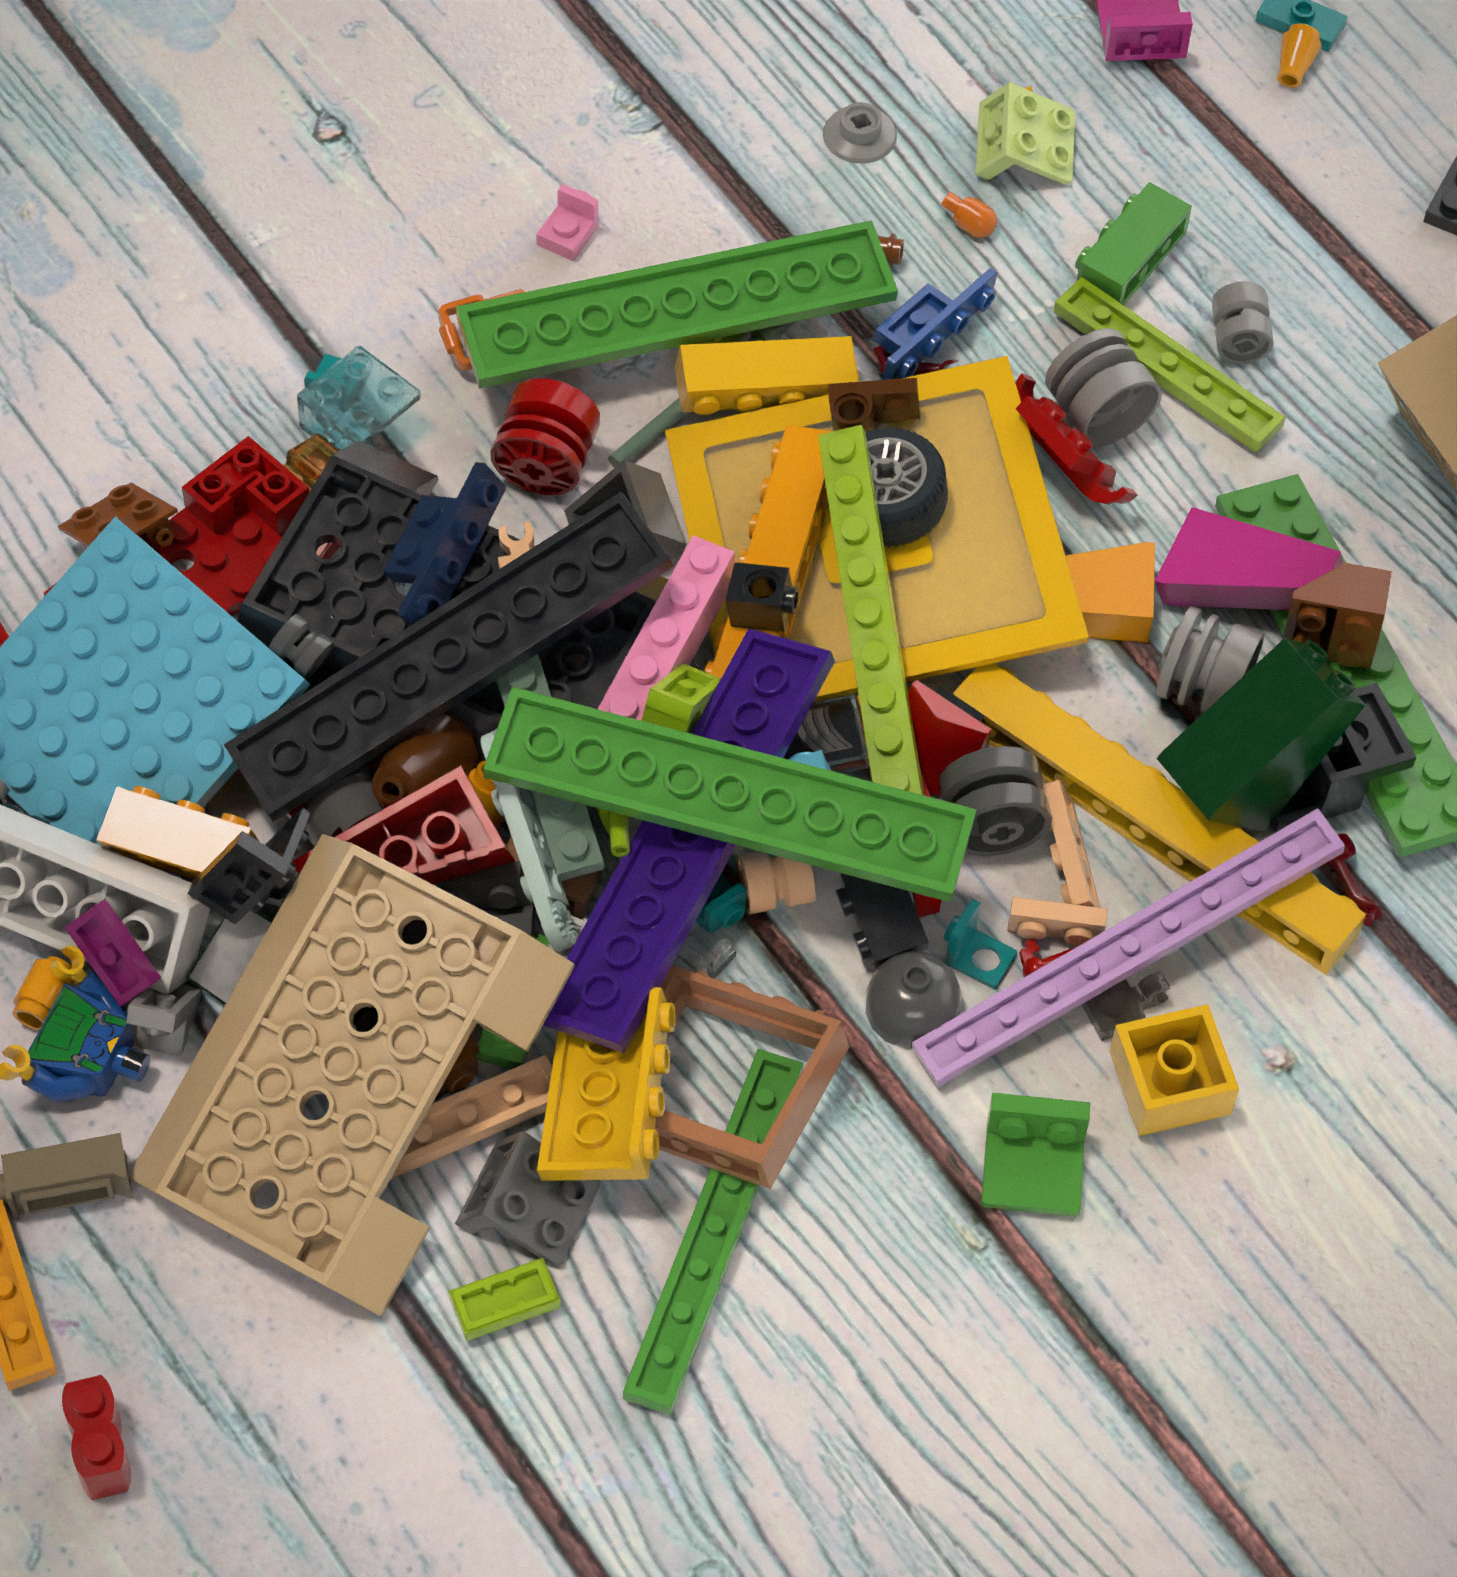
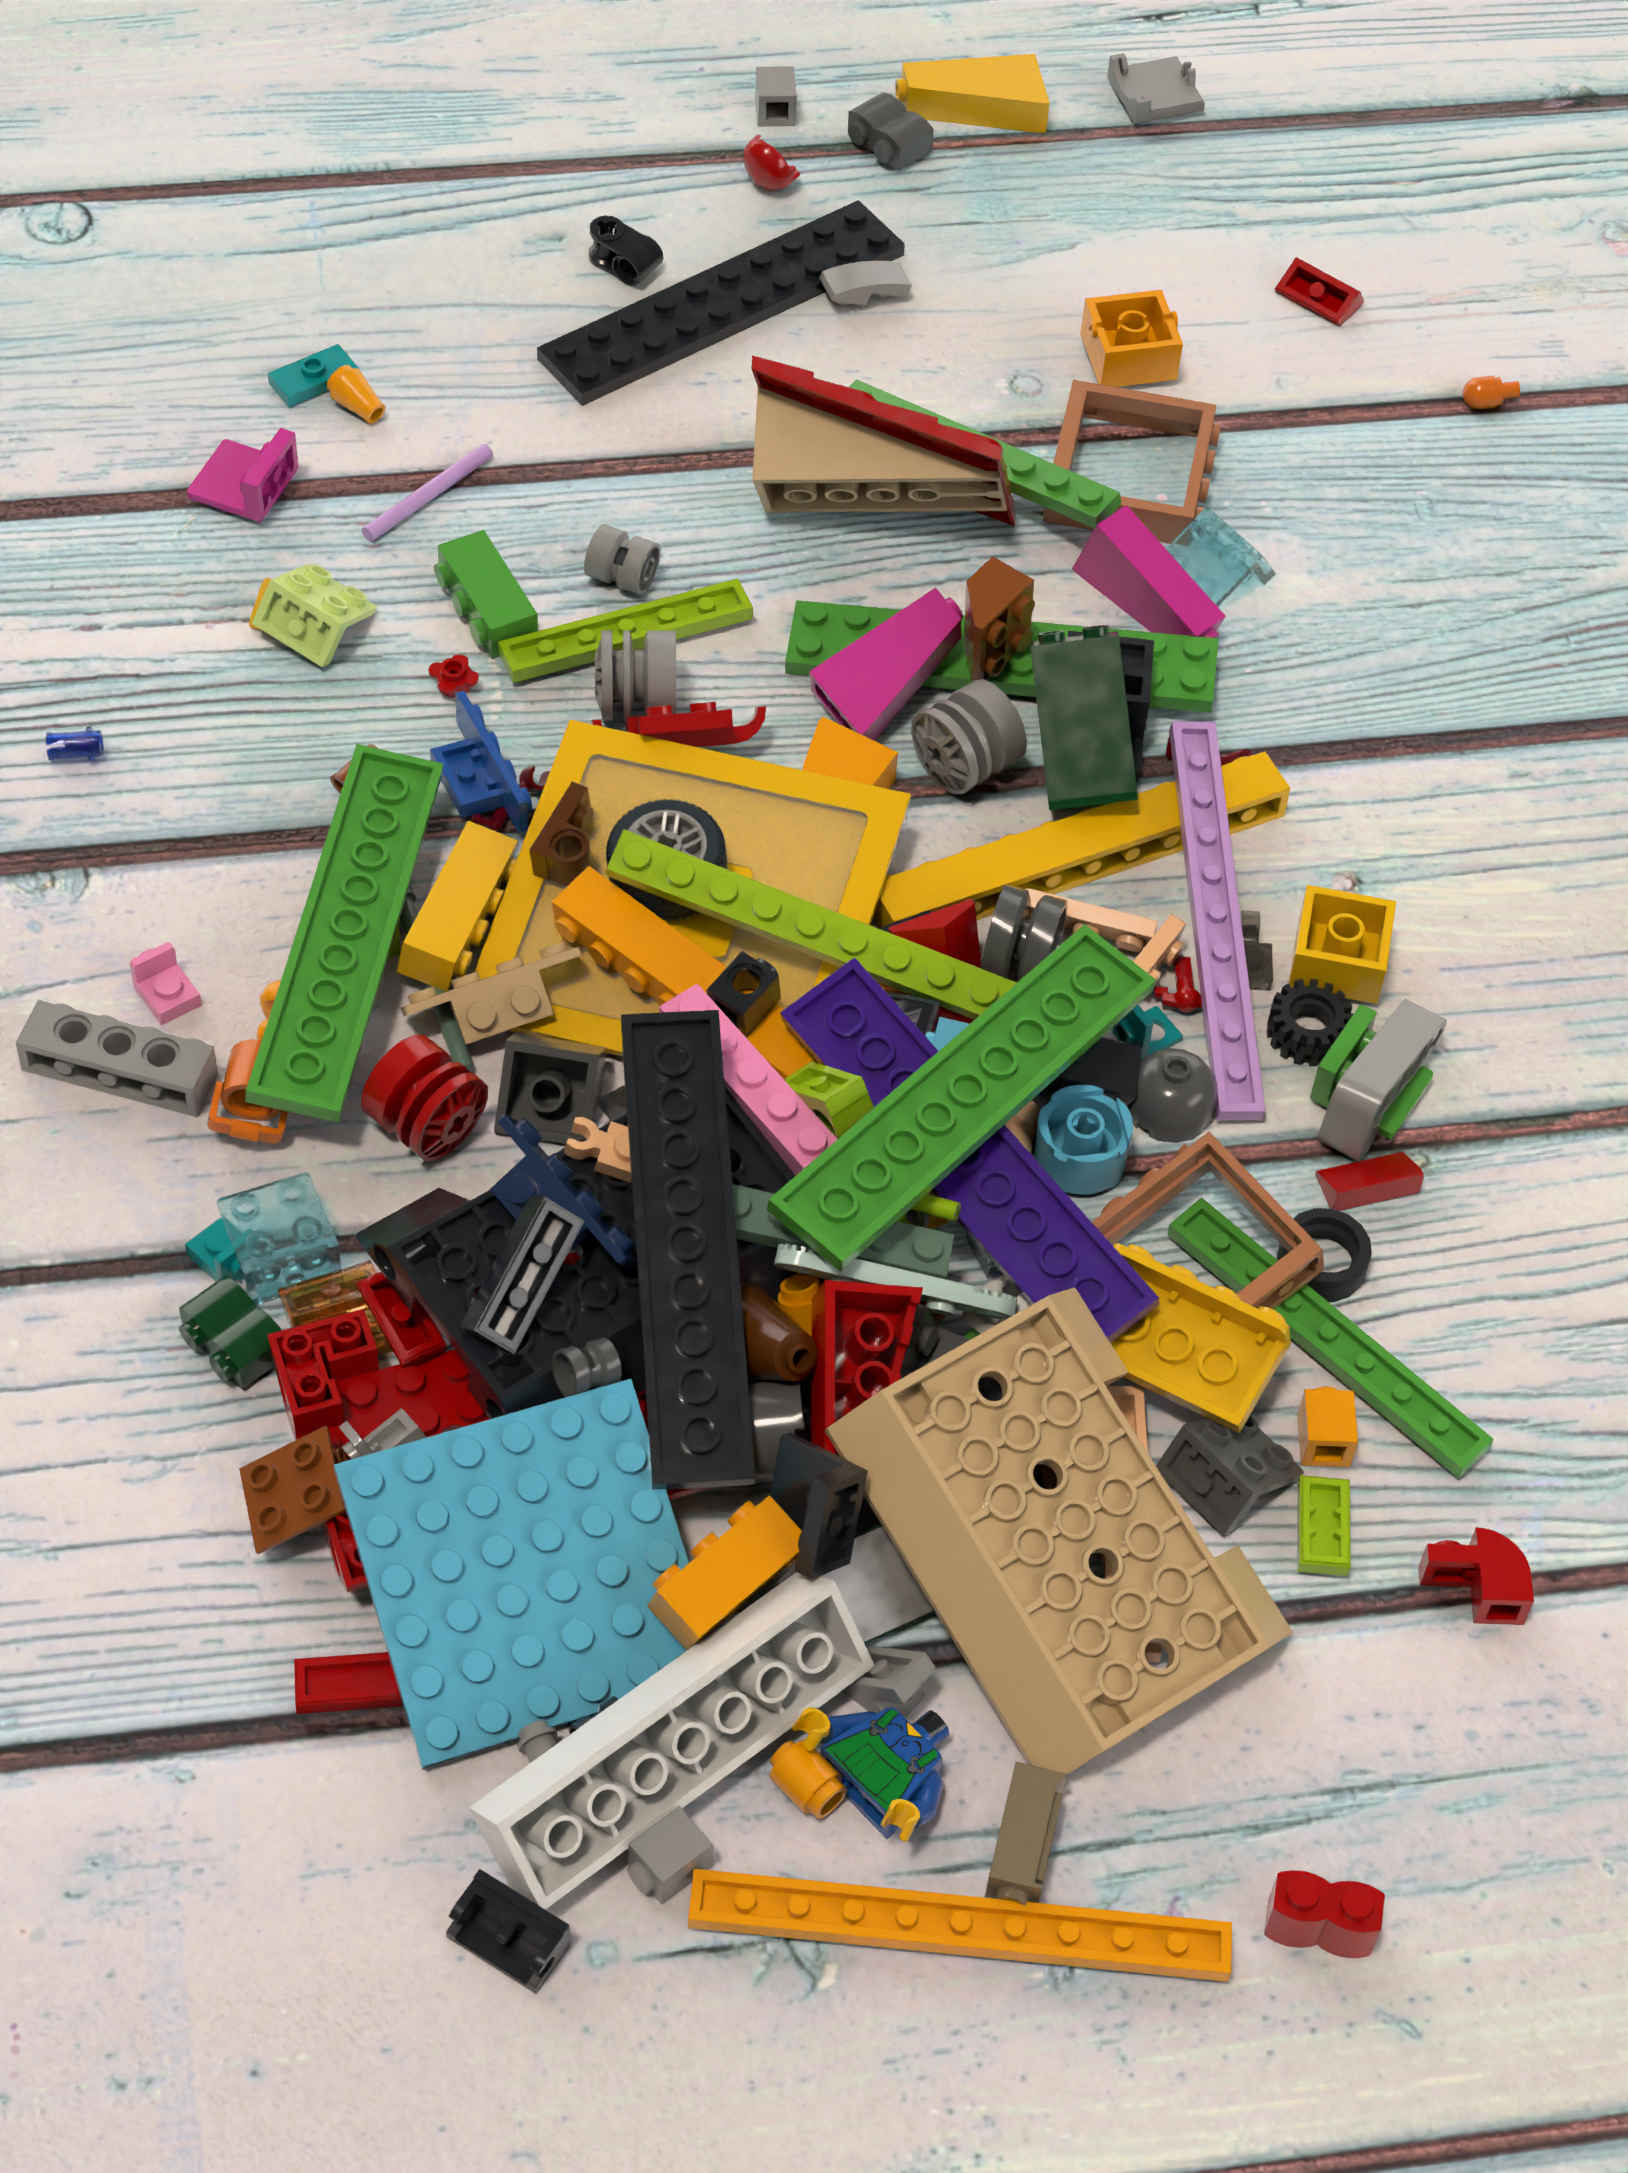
camera: 65 degrees left, 5 degrees down
magenta plate [64,898,162,1007] -> none
light grey piece [823,102,897,164] -> none
orange cylinder [941,192,997,238] -> none
none -> light grey brick [16,1000,218,1117]
none -> clear blue pin [46,726,104,762]
none -> dark green brick [179,1275,282,1389]
none -> light grey bracket [339,1408,427,1459]
none -> lavender bar [362,444,493,542]
none -> tan bracket [400,942,582,1045]
none -> red plate [428,654,479,697]
none -> black slope [461,1195,584,1354]
none -> medium azure brick [1033,1085,1133,1194]
none -> black tyre [1266,979,1353,1066]
none -> black tyre [1277,1208,1372,1302]
none -> light orange brick [1297,1386,1358,1467]
none -> red slope [1315,1152,1424,1211]
none -> light grey beam [1317,999,1447,1161]
none -> red brick [1418,1527,1534,1625]

